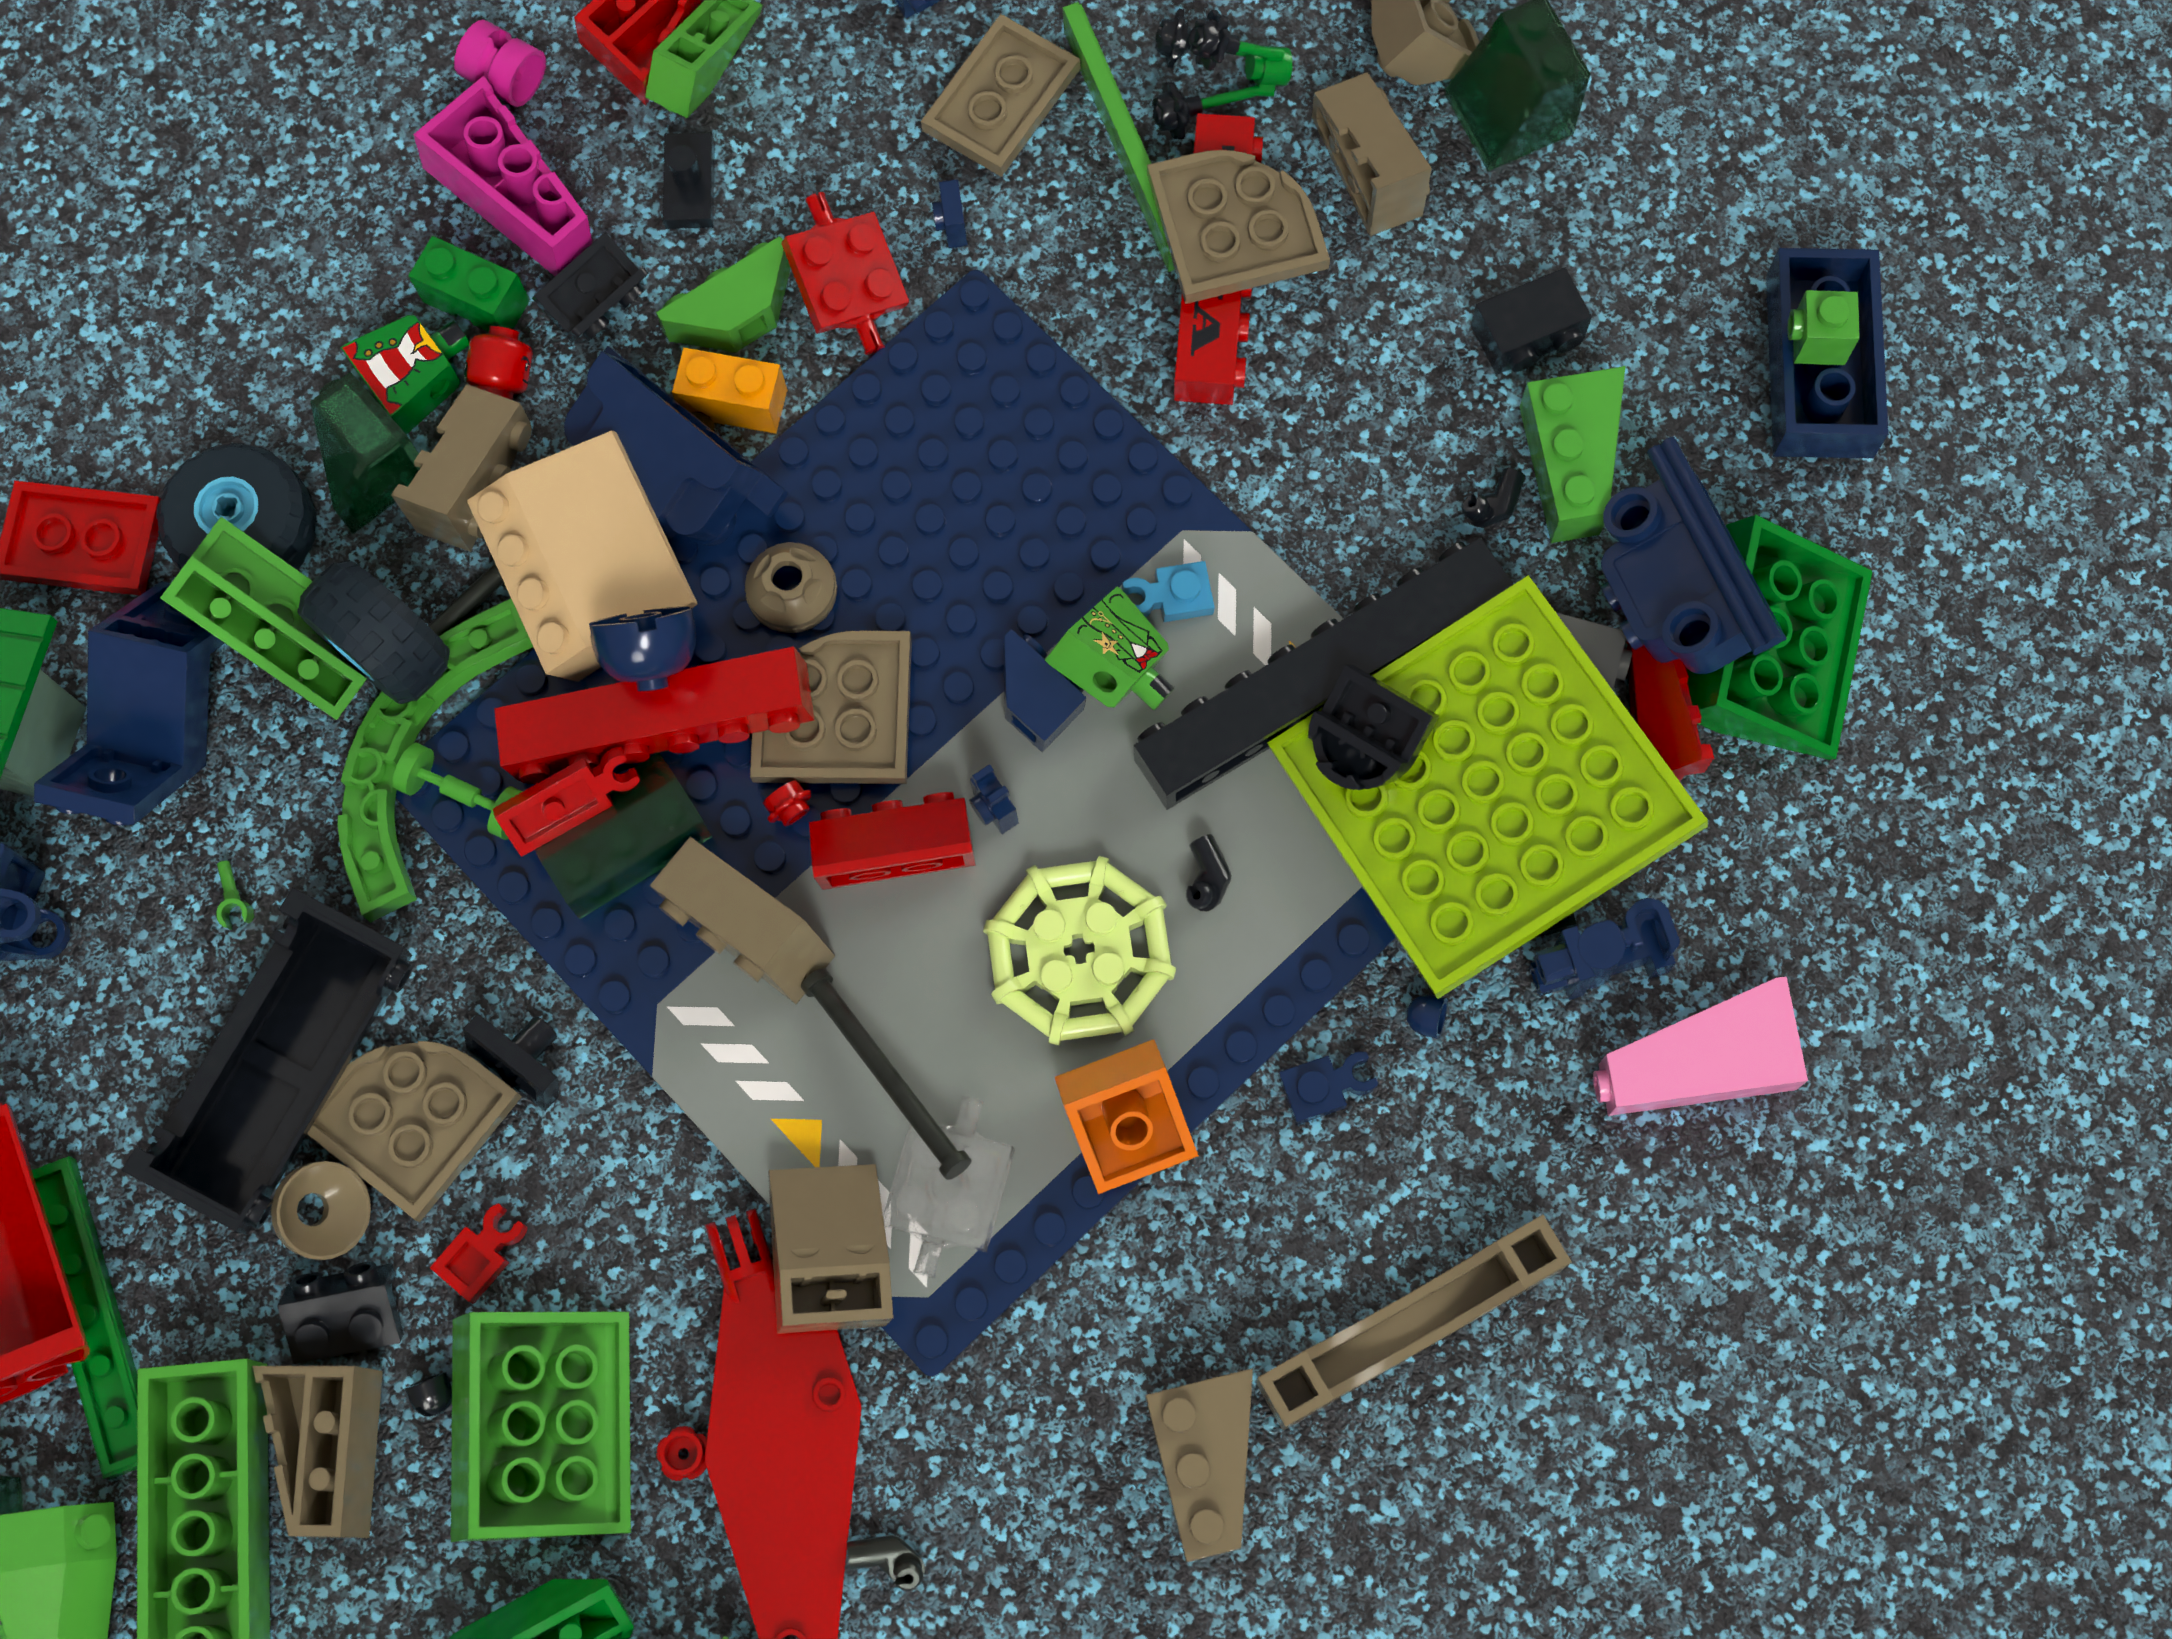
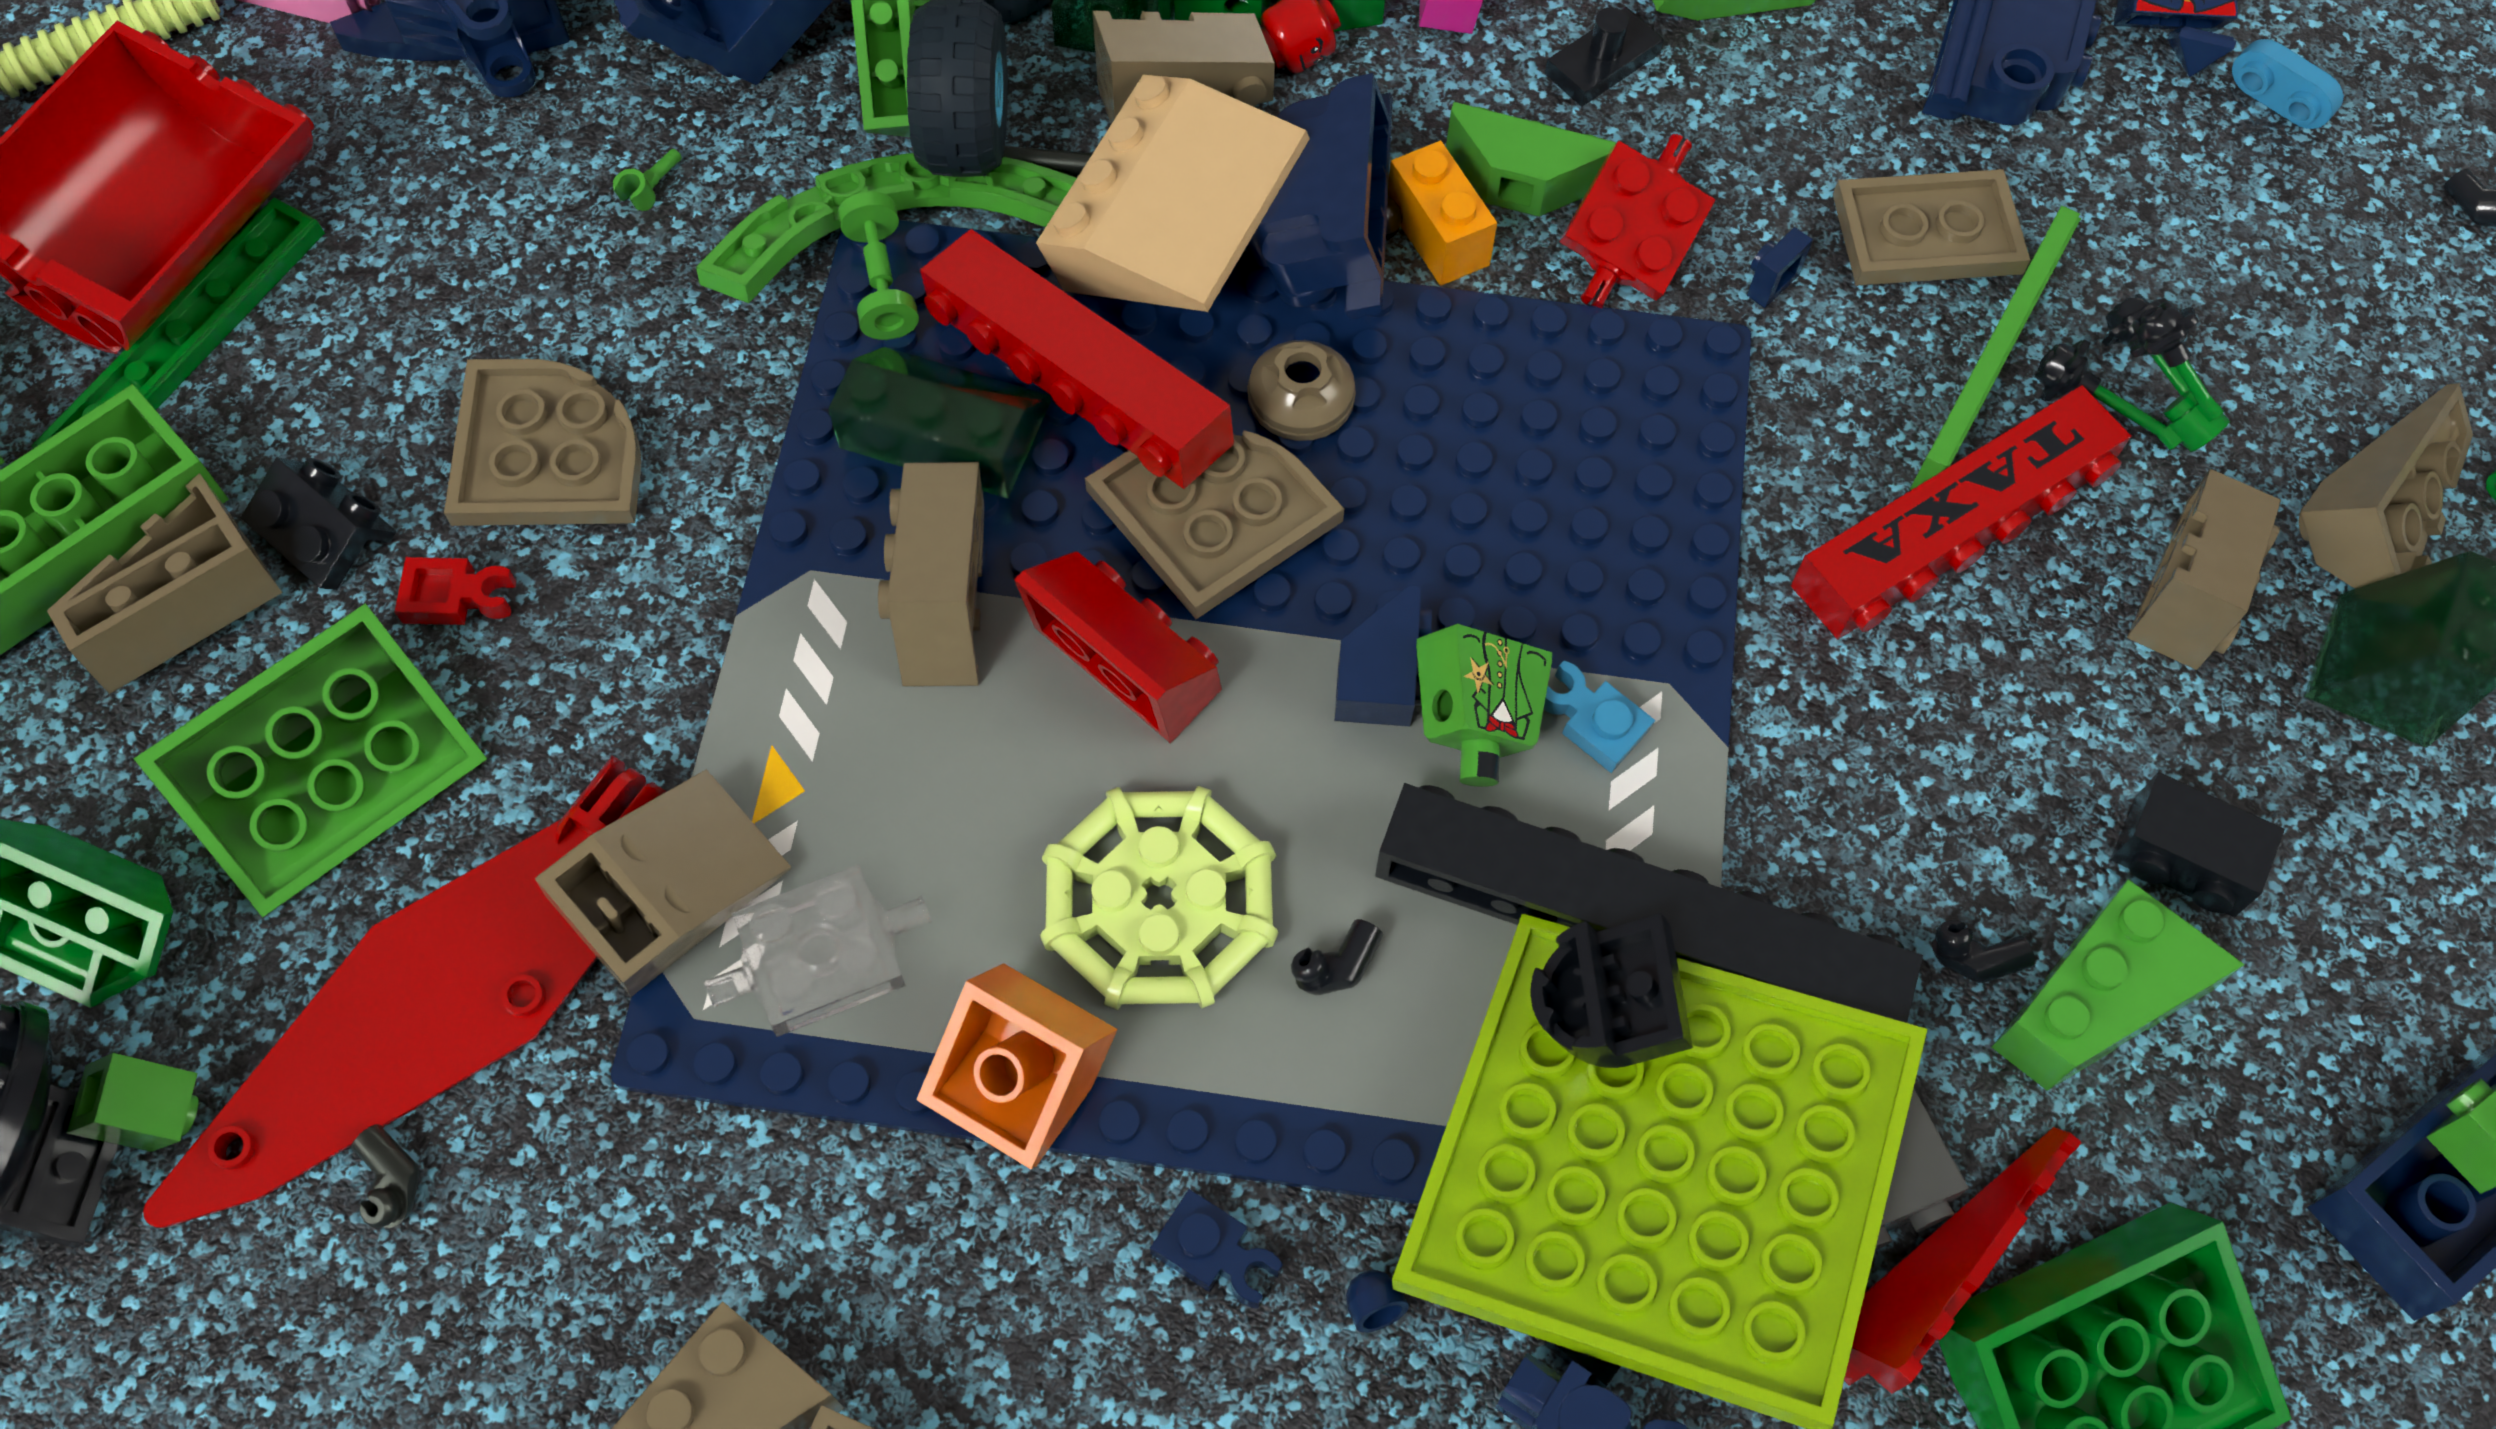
camera: 45 degrees right, 10 degrees down
black windscreen [121,887,413,1235] -> none
dark tan piece [271,1161,371,1260] -> none
black hinge [404,1371,452,1417] -> none
black tile [463,1013,559,1111] -> none
red plate [493,747,640,857] -> none
black bracket [532,232,649,342] -> none
dark blue cylinder [589,606,696,691] -> none
red plate [656,1426,707,1481] -> none
red plate [763,780,811,826] -> none
pearl dark grey bar [801,968,972,1180] -> none
dark blue plate [969,764,1019,834] -> none
dark tan plate [1147,150,1330,304] -> none
dark blue brick [1600,437,1787,674] -> none

